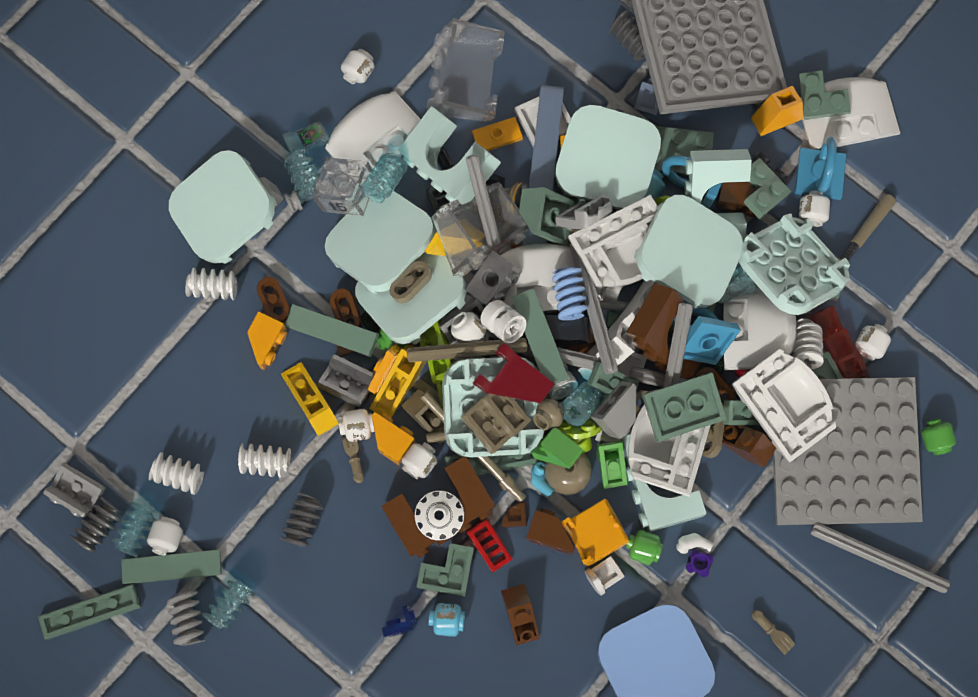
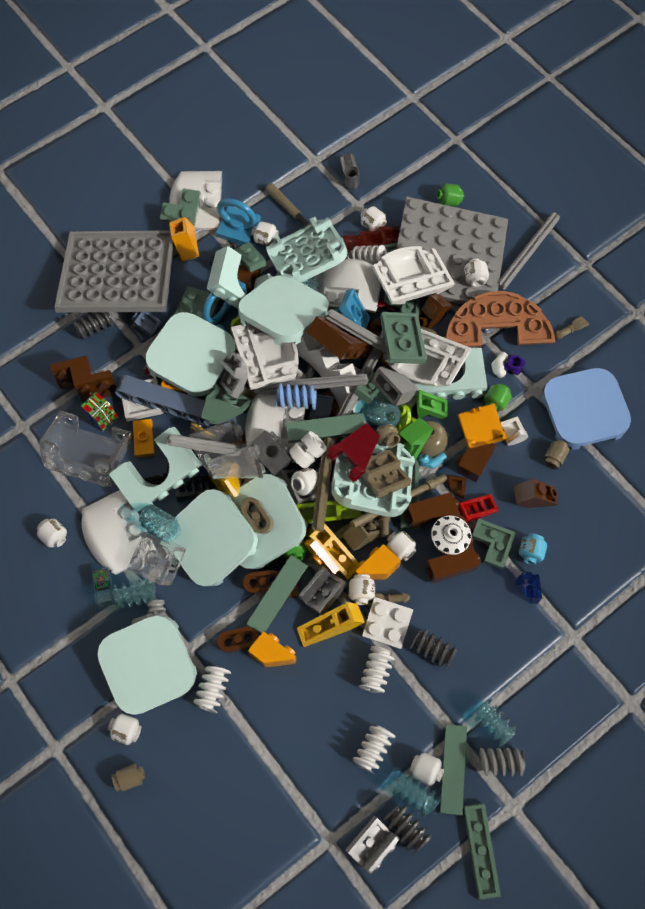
camera: 75 degrees left, 10 degrees down
none -> reddish brown bracket [50,355,117,403]
none -> piece [81,392,119,431]
none -> white head [108,714,141,745]
none -> dark tan brick [112,763,146,792]
none -> flat silver piece [340,153,360,189]
none -> white plate [362,597,413,649]
none -> nougat plate [445,291,555,348]
none -> white head [464,259,489,287]
none -> dark tan brick [544,440,570,470]

